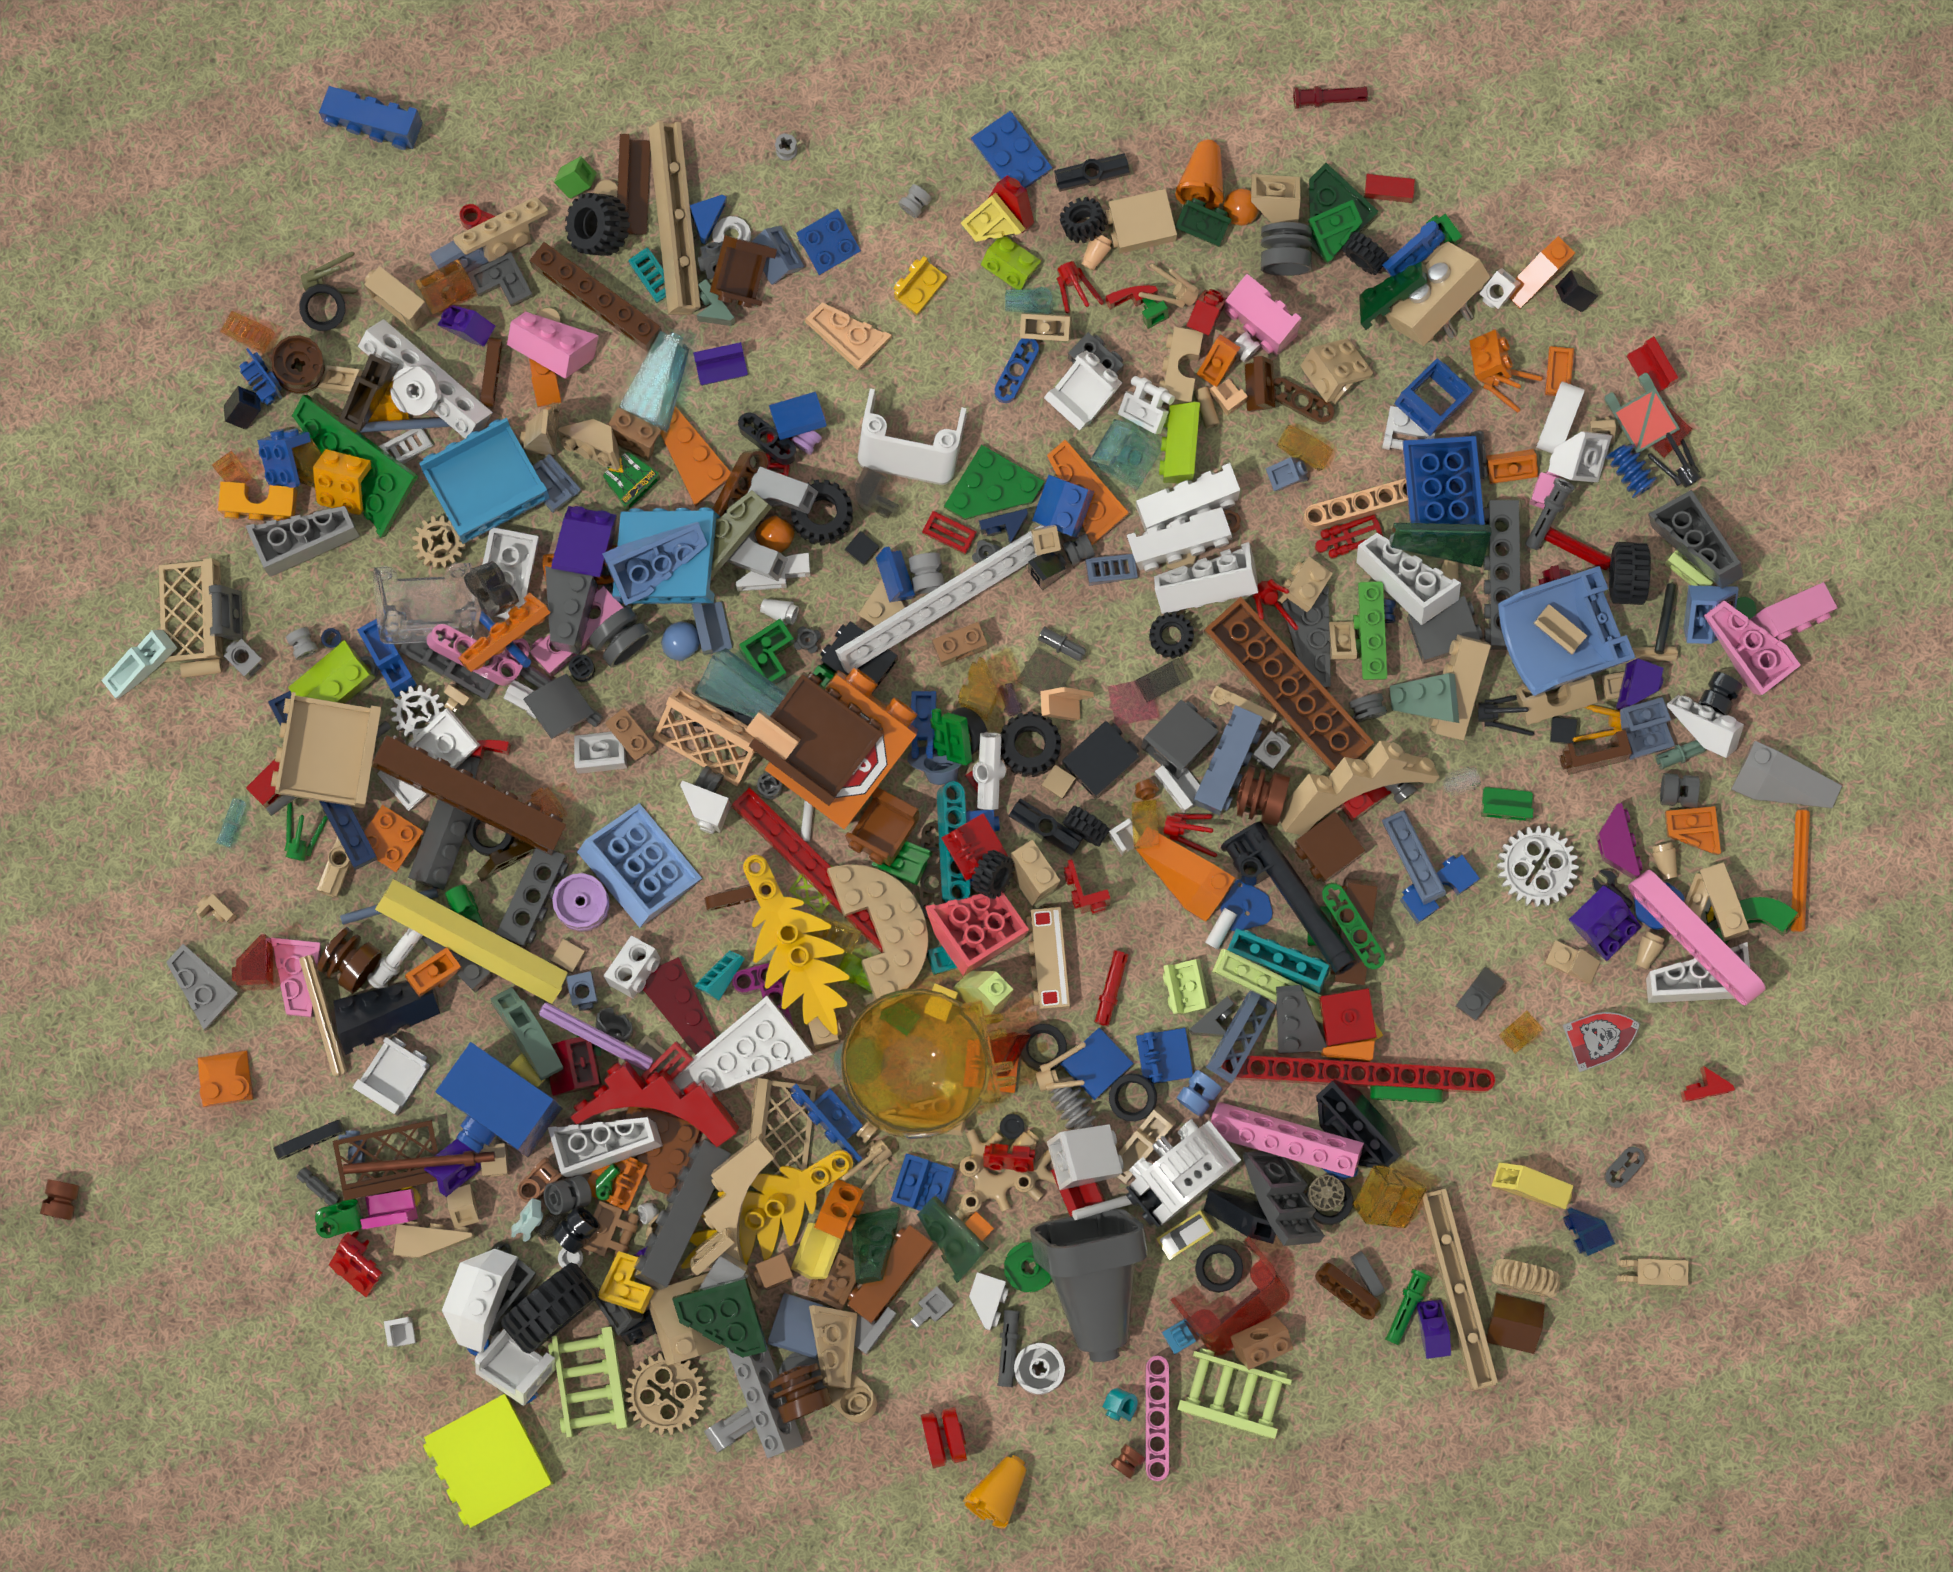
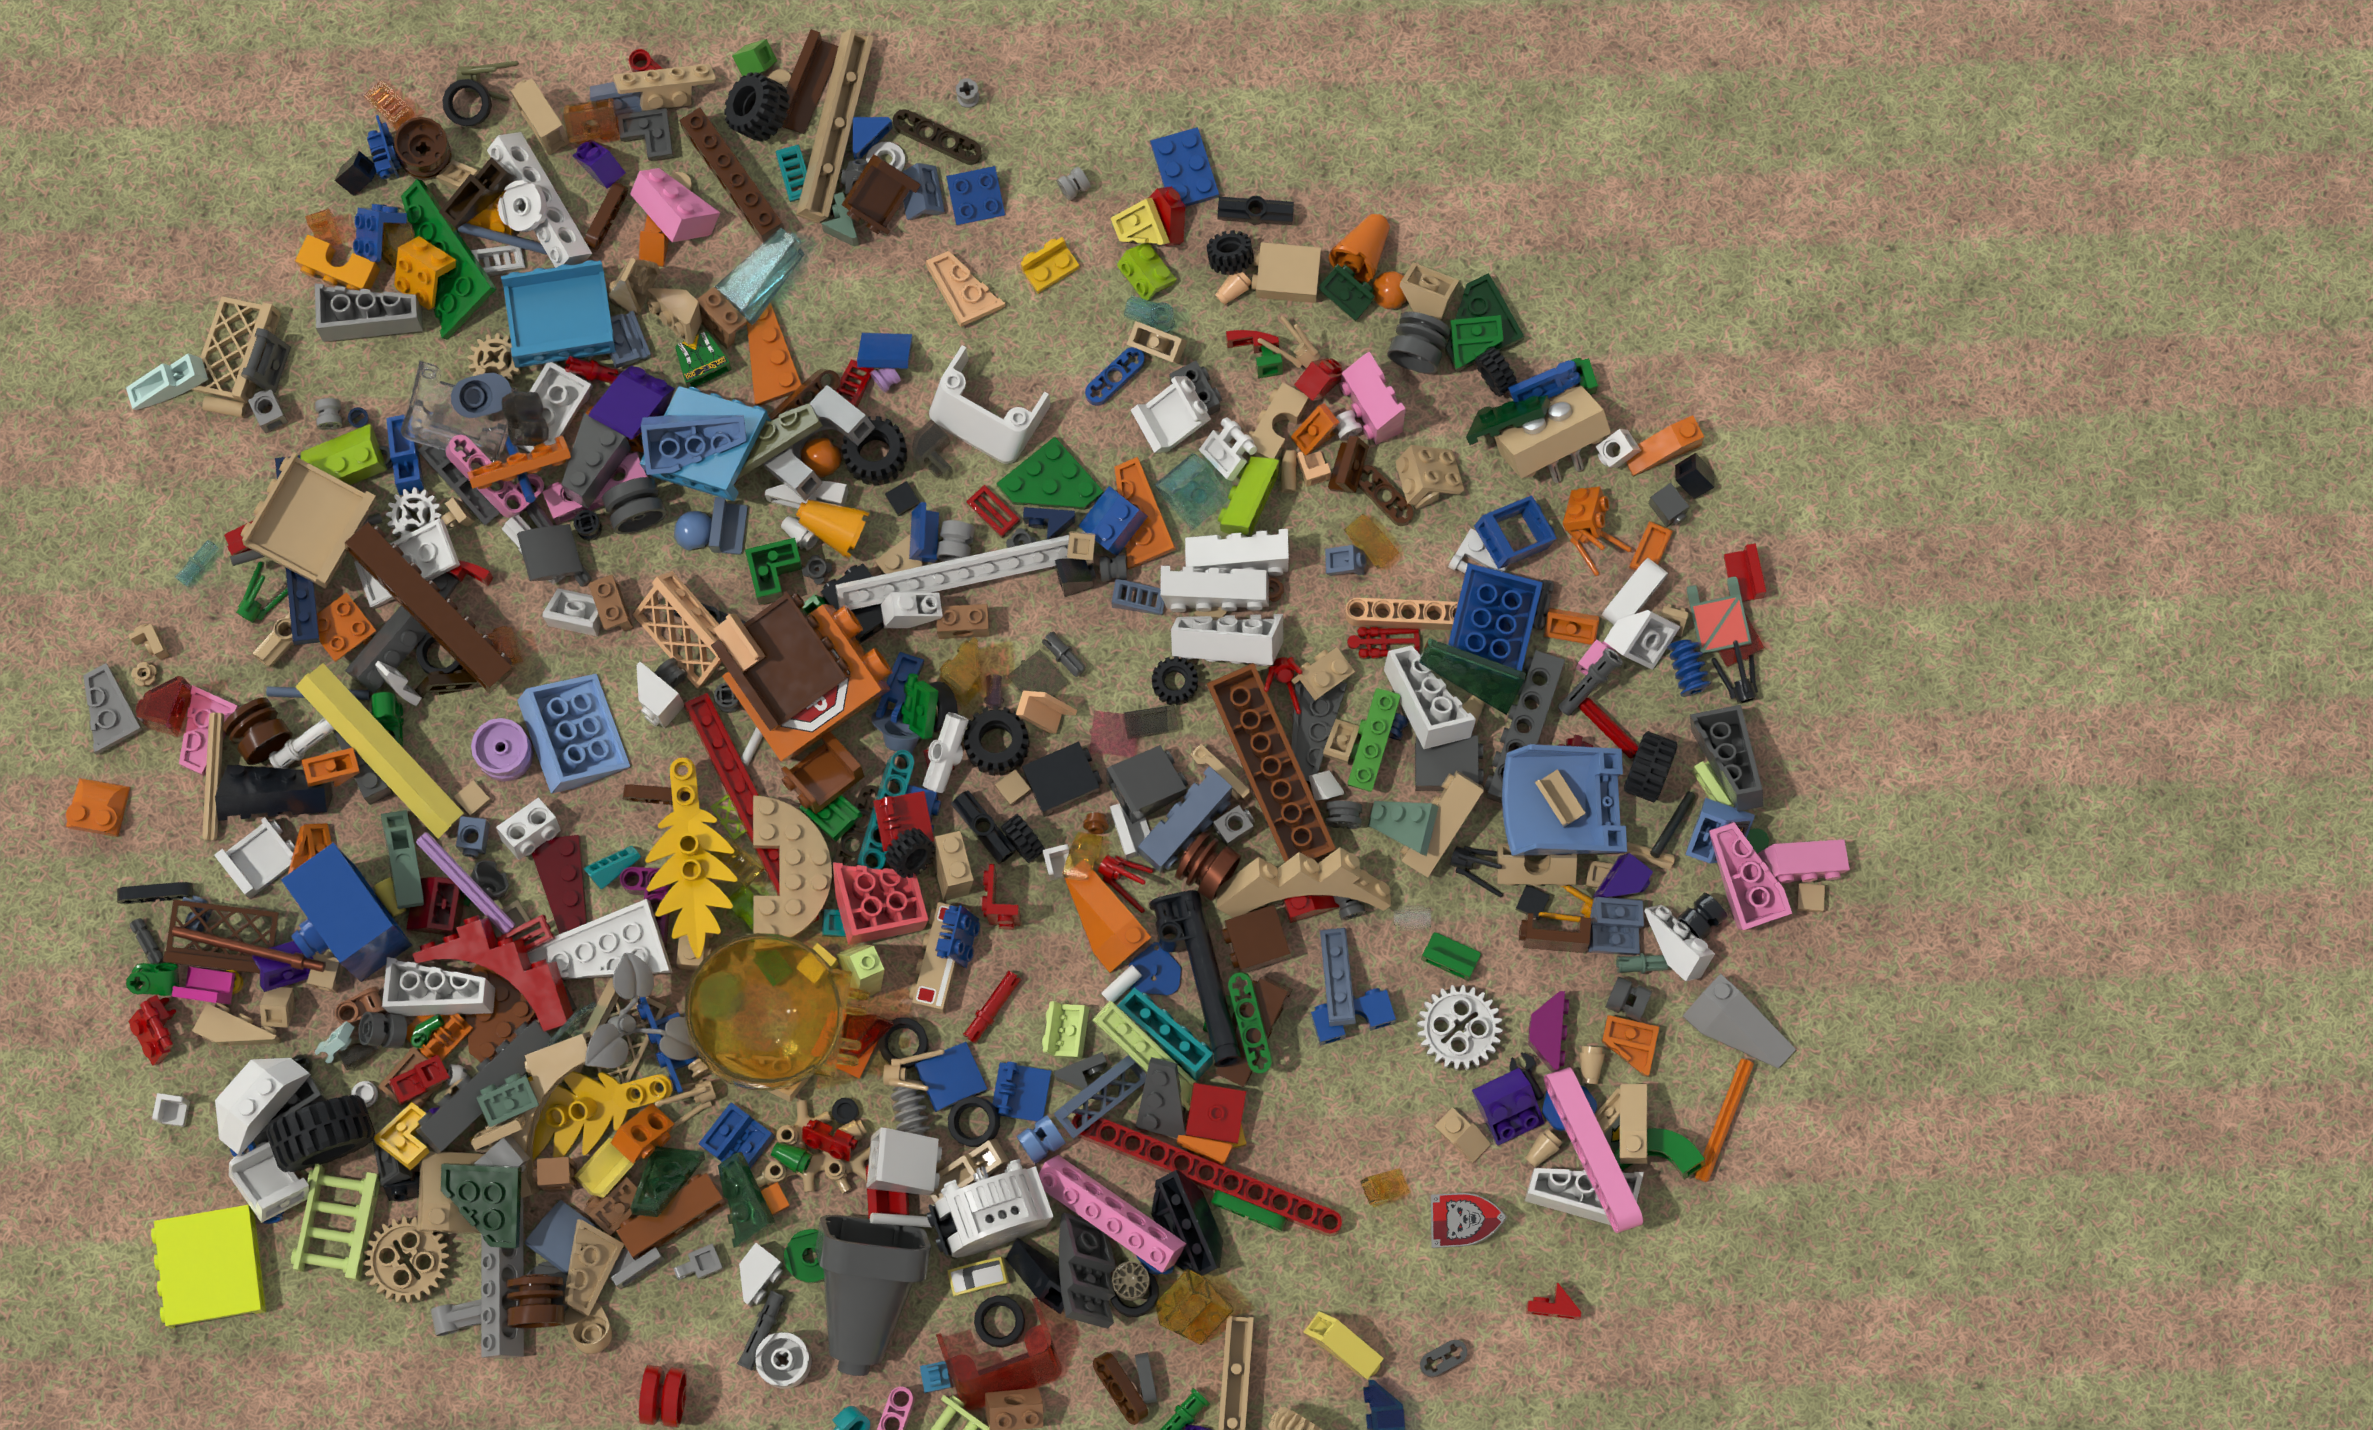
camera: 20 degrees right, 5 degrees down
dark grey brick [496,848,569,948] -> none
black wheel [552,1206,600,1254] -> none
dark purple panel [693,342,748,386] -> none
clear light blue slope [695,648,787,718] -> none
black beam [738,412,797,465] -> none
red plant [1056,261,1104,314] -> none
dark red pin [1293,86,1368,109] -> none
red slope [1364,174,1415,203] -> none
dark grey slope [1455,967,1505,1021] -> none
none -> tan plate [131,662,157,687]
none -> orange wing [288,823,332,874]
none -> white slope [375,661,421,706]
none -> red slope [389,1055,450,1105]
none -> sand blue piece [451,373,512,418]
none -> sand green bracket [477,1072,539,1127]
none -> clear light blue piece [547,1002,597,1046]
none -> red pin [565,356,618,384]
none -> light grey plant [585,953,700,1069]
none -> green cone [771,1142,812,1174]
none -> light orange cone [796,499,870,559]
none -> white slope [881,592,943,628]
none -> dark brown beam [893,109,982,165]
none -> blue hinge [935,905,980,969]
none -> white slope [1309,770,1344,801]
none -> dark grey brick [1648,483,1689,527]
none -> tan tile [1797,883,1825,912]

